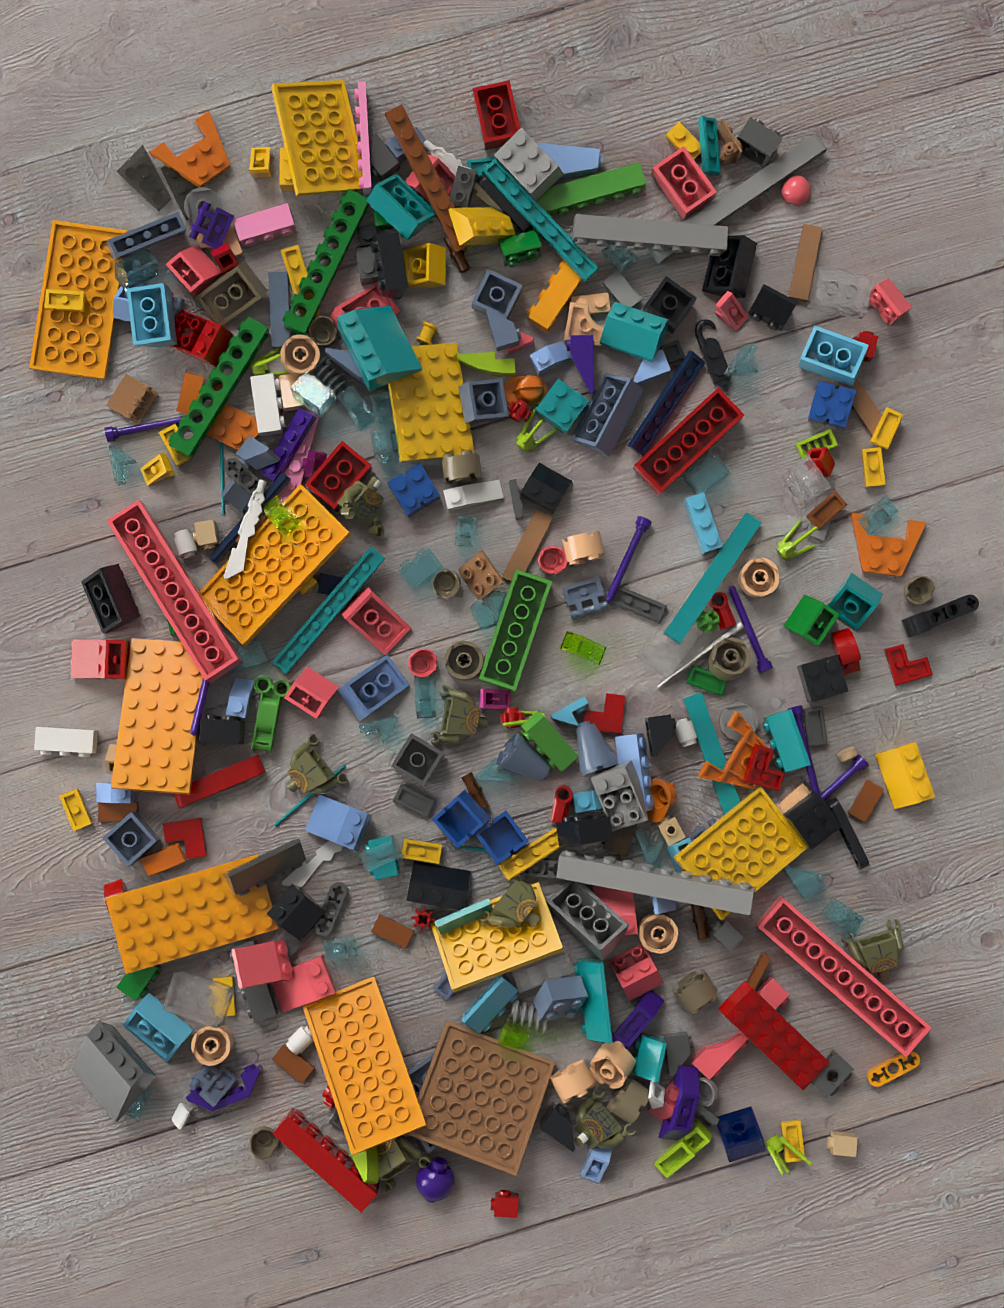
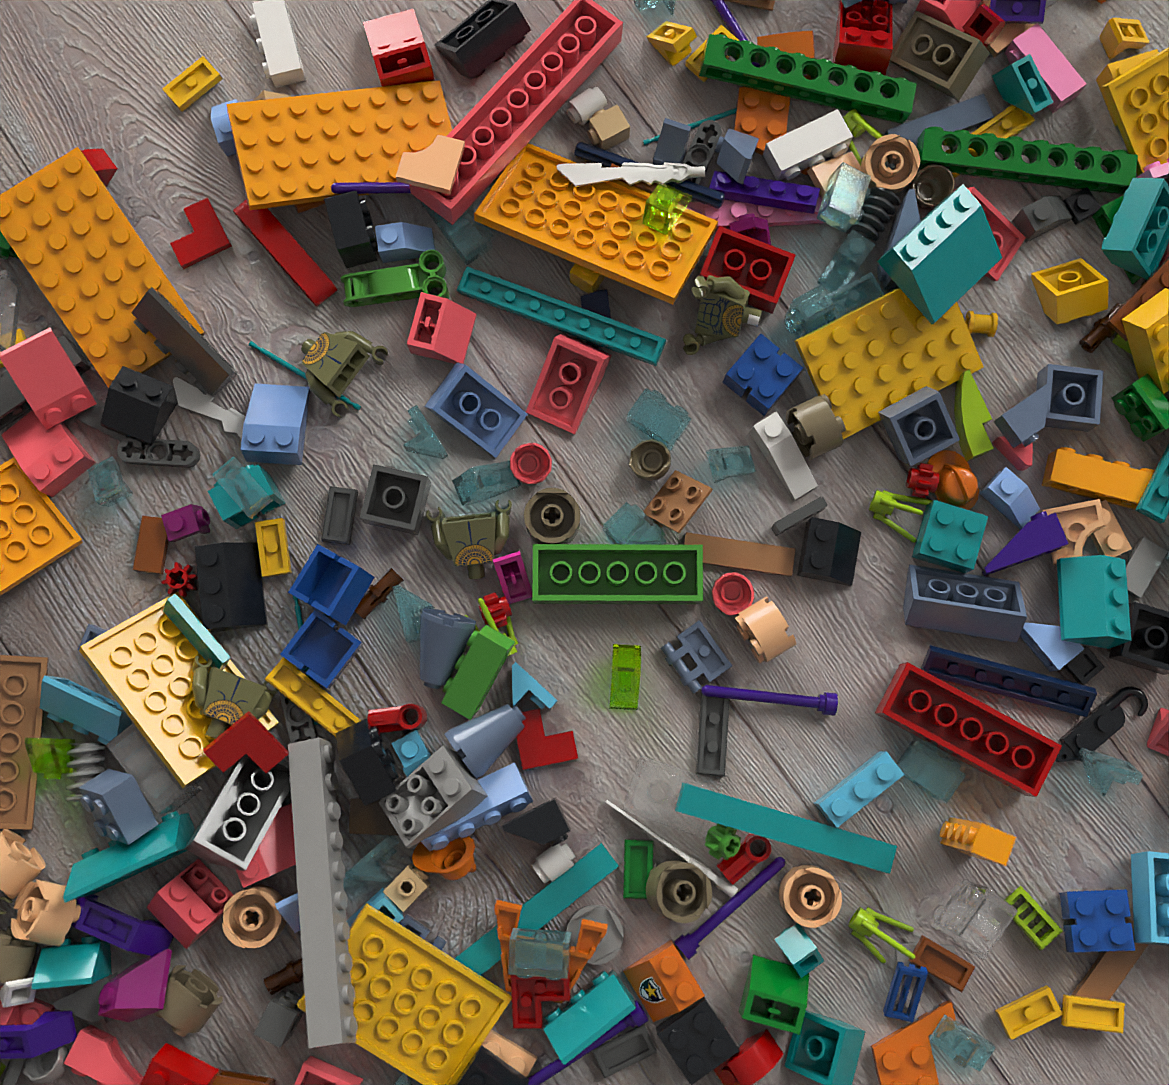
camera: 70 degrees right, 5 degrees down
dark orange tile [98,802,138,822] -> none
sand blue brick [102,811,161,867] -> none
orange slope [140,843,186,876] -> none
black slope [370,232,409,300] -> none
red brick [804,447,835,479] -> none
none -> magenta slope [98,949,172,1023]
none -> magenta bracket [161,504,210,542]
none -> red tile [203,711,288,773]
none -> light nougat tile [396,135,465,194]
none -> clear light blue brick [508,928,571,980]
none -> orange slope [623,939,705,1022]
none -> brick [774,923,824,978]
none -> blue tile [883,961,928,1022]
none -> light orange brick [940,817,1016,866]
none -> teal slope [992,54,1054,115]

